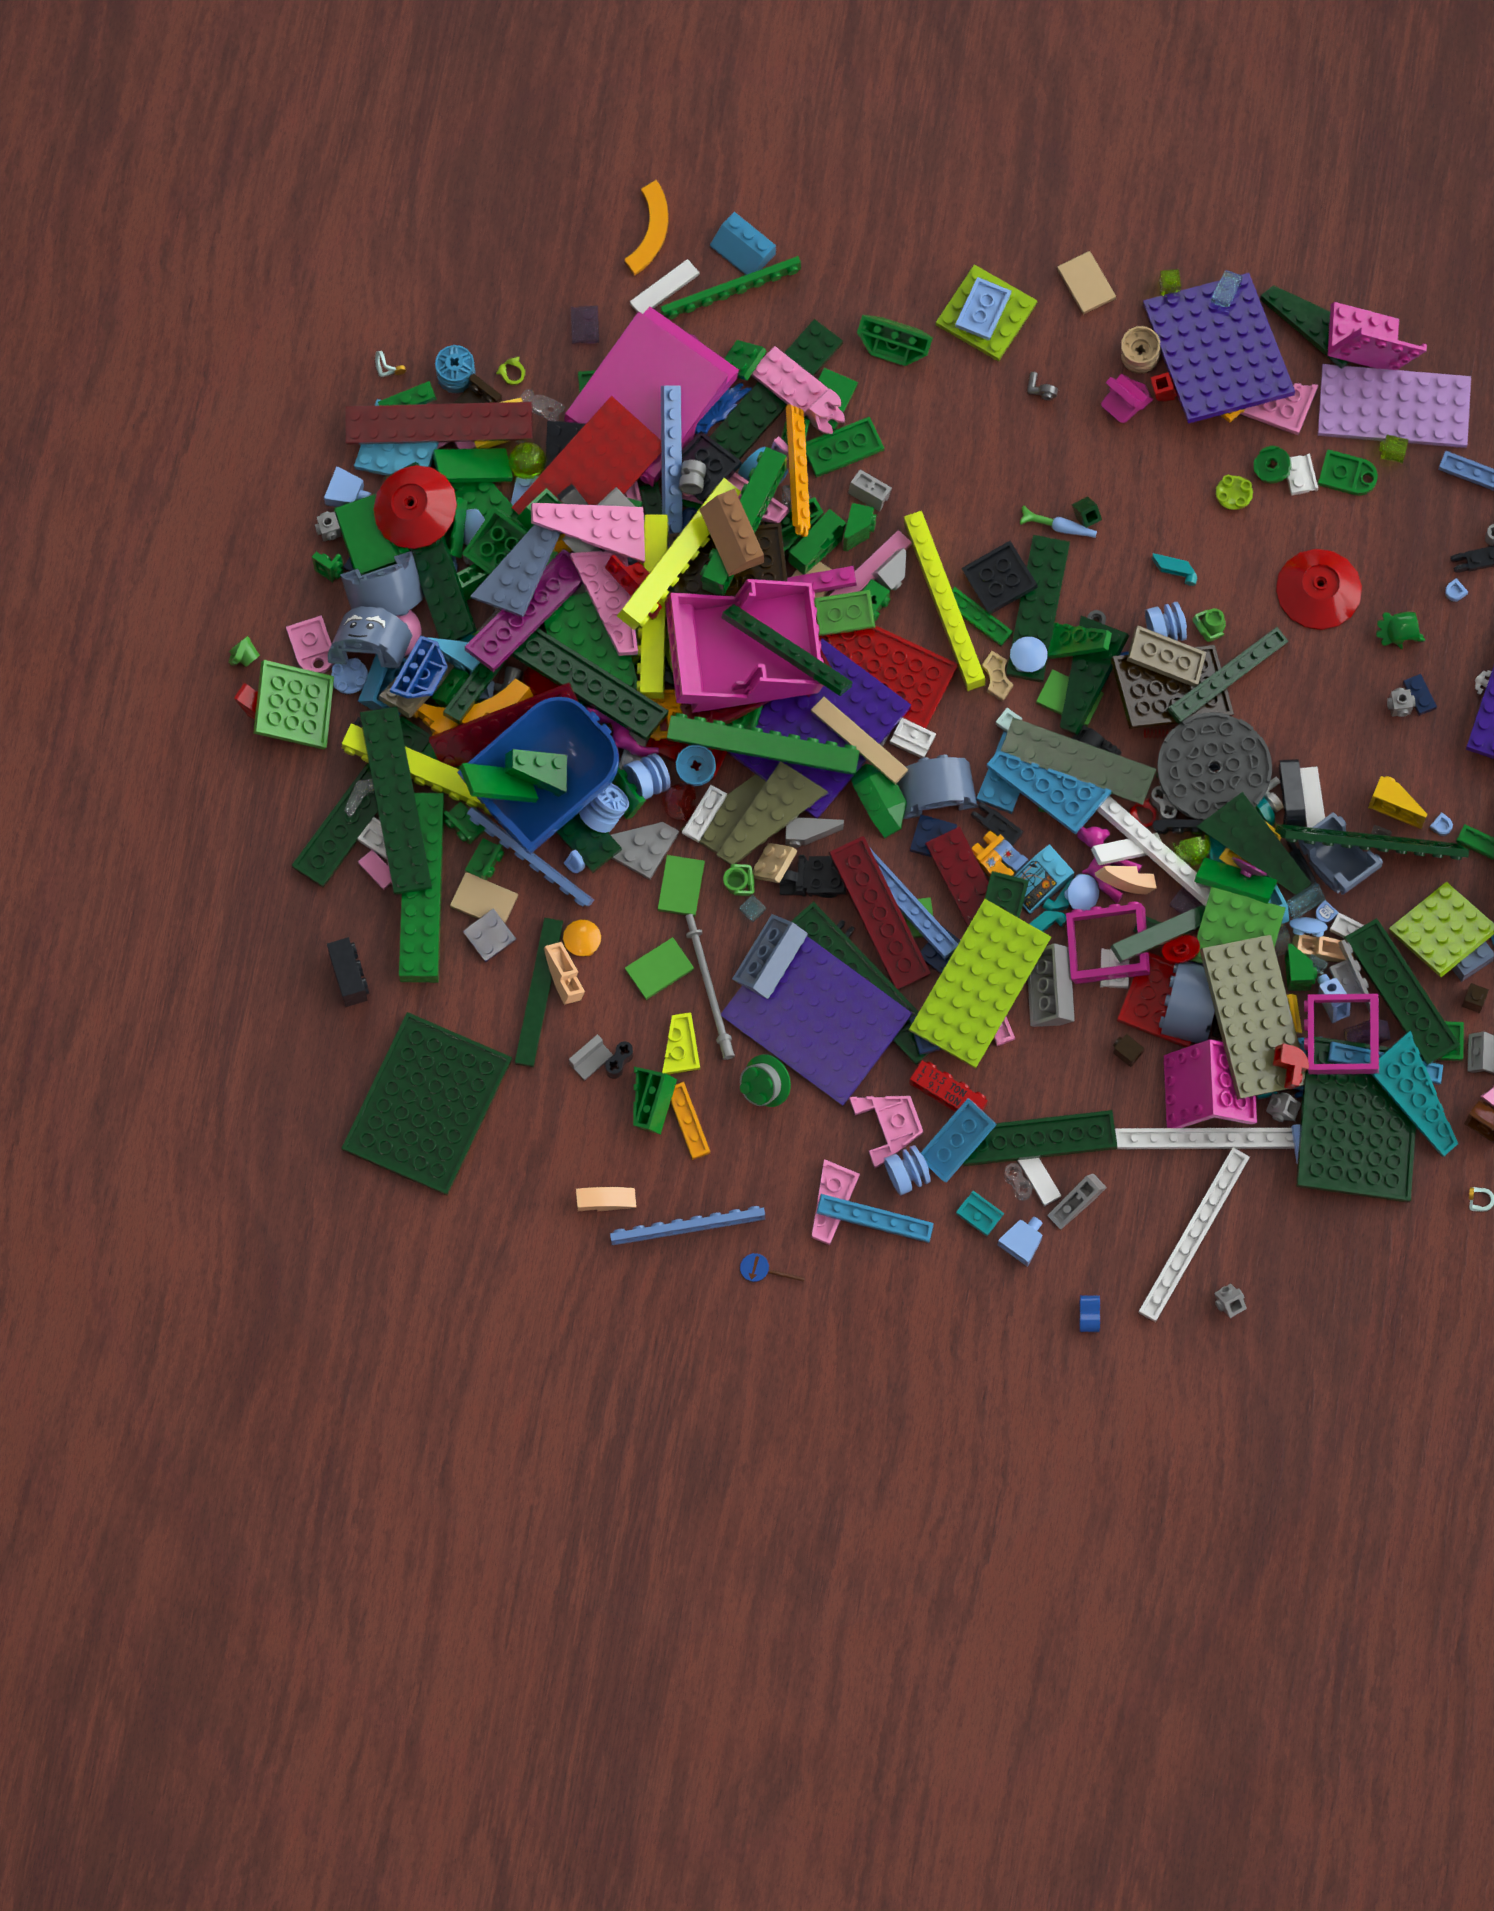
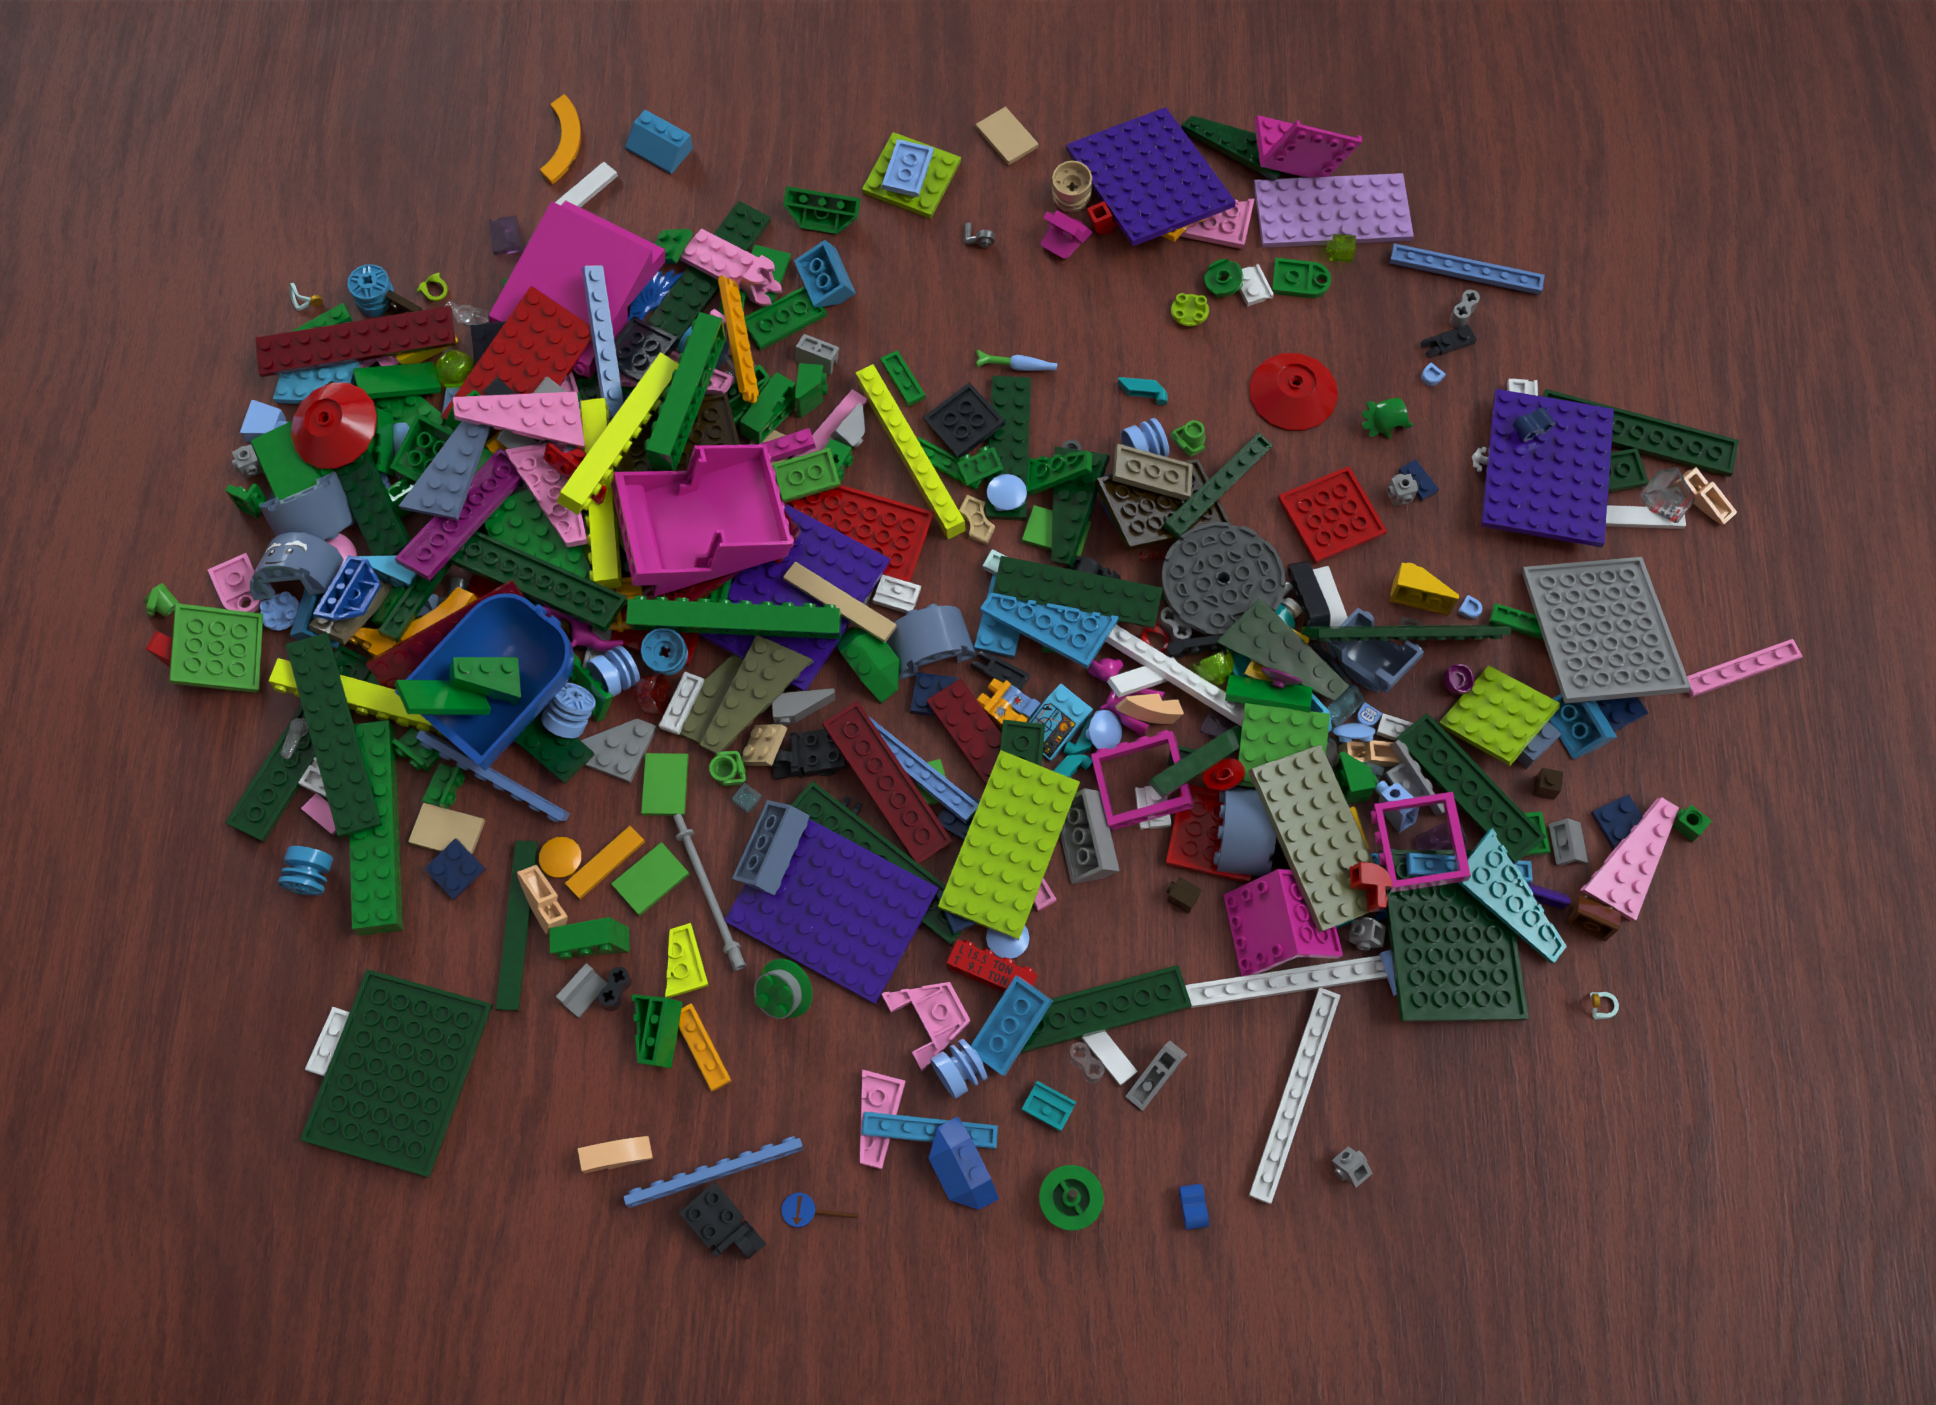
camera: 10 degrees left, 5 degrees down
black brick [327,937,370,1007] -> none
light blue tile [564,849,585,873] -> none
green plate [661,256,801,319] -> none
light grey wheel [679,460,706,495] -> none
medium nougat slope [700,489,764,576] -> none
dark green plate [721,604,853,696] -> none
light blue torso [998,1217,1043,1267] -> none
dark green brick [1072,496,1102,528] -> none
clear neon green brick [1159,269,1181,296] -> none
clear light blue tile [1211,270,1243,308] -> none
none -> dark azure wheel [277,846,333,896]
none -> white tile [305,1007,350,1077]
none -> green wedge [549,917,630,960]
none -> light orange tile [565,826,645,900]
none -> black plate [679,1182,766,1259]
none -> dark azure slope [794,240,856,307]
none -> green plate [880,350,926,407]
none -> blue wedge [928,1116,999,1209]
none -> green bracket [957,446,1003,485]
none -> light blue dish [986,926,1030,959]
none -> green piece [1039,1165,1104,1231]
none -> red plate [1278,466,1387,564]
none -> magenta hair [1443,664,1475,695]
none -> dark purple slope [1528,883,1571,910]

